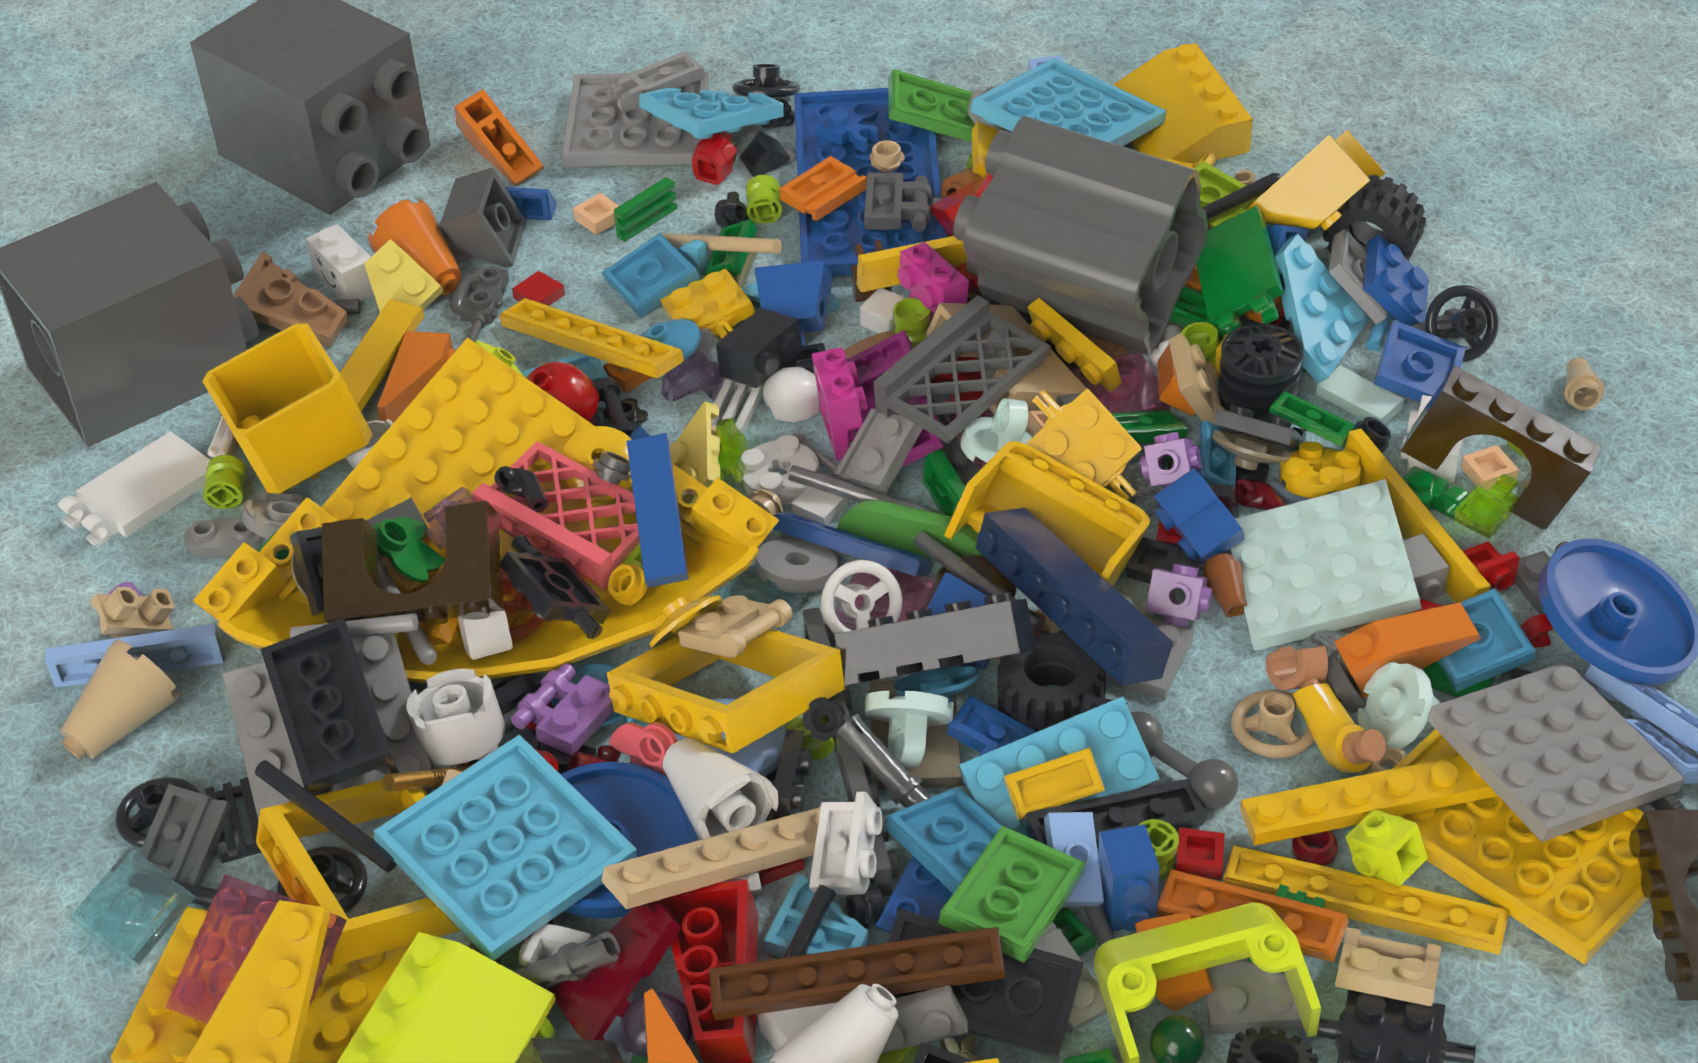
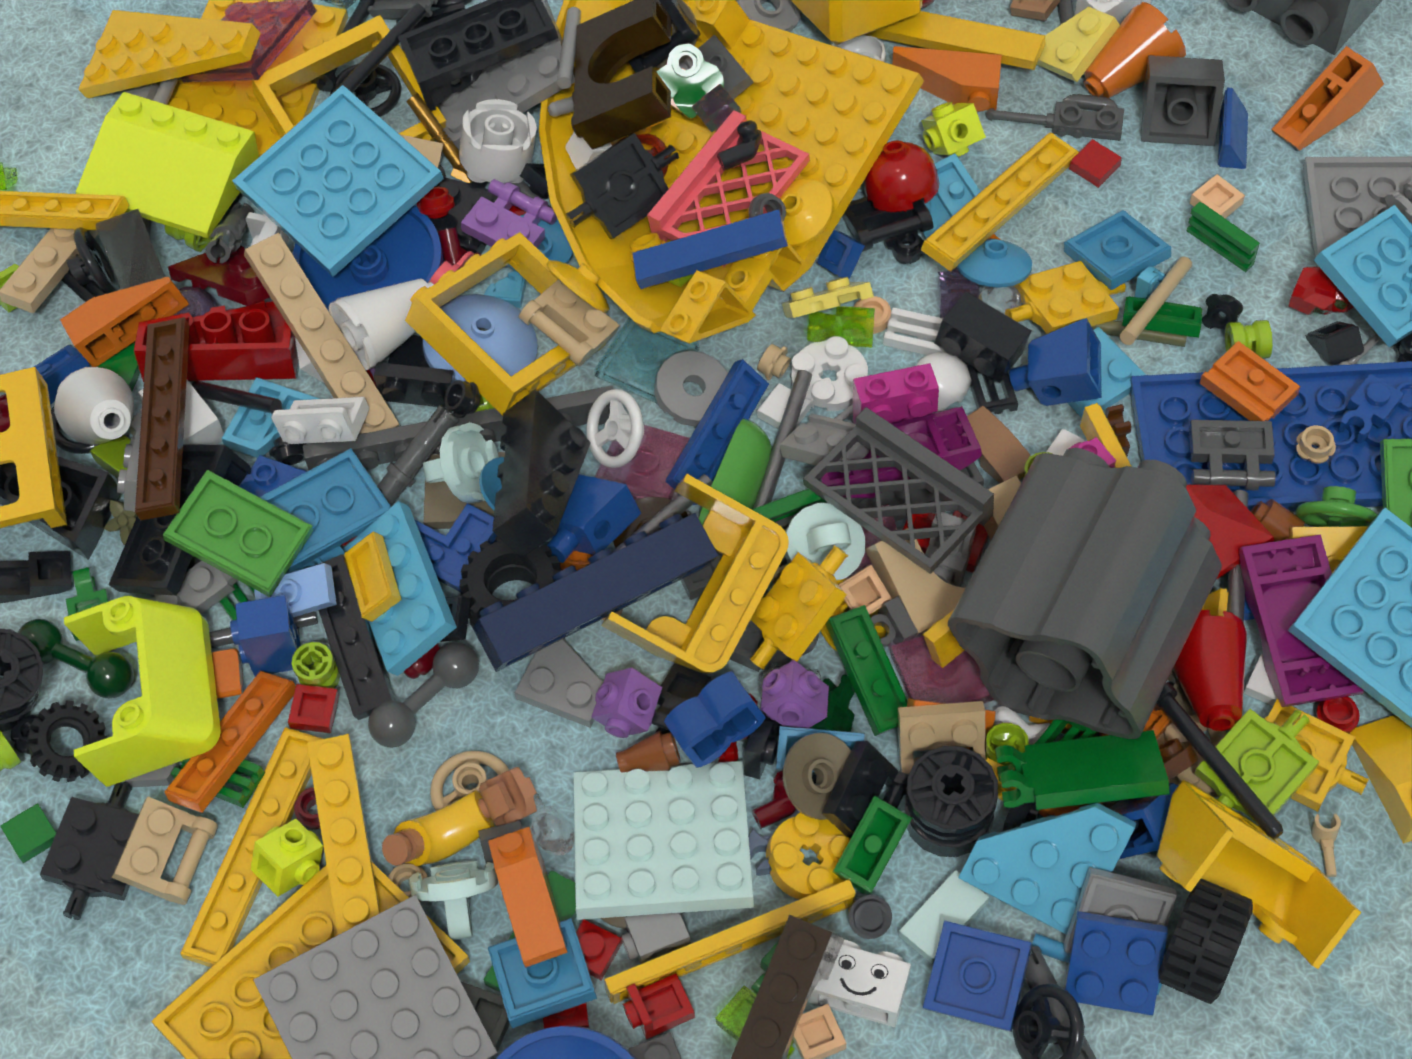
camera: 90 degrees right, 15 degrees up
none -> bright green piece [1295,486,1377,527]

